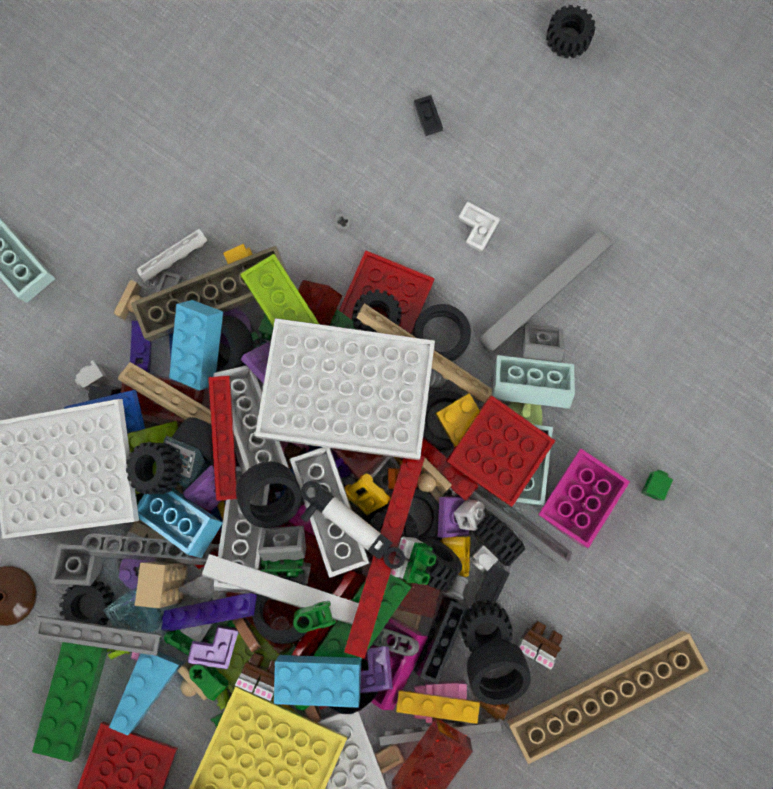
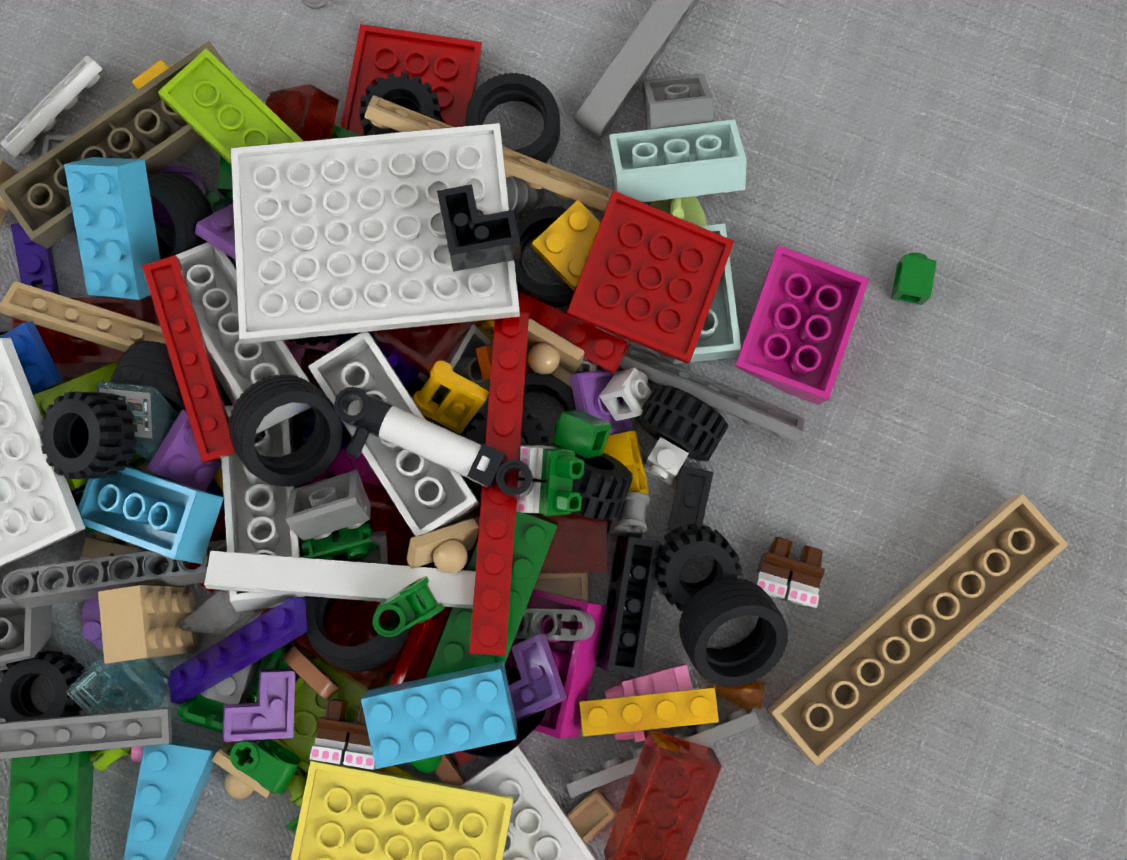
camera: 10 degrees left, 0 degrees up
none -> tan tile [406,519,479,574]
none -> black brick [437,184,521,272]
none -> green brick [553,410,612,458]

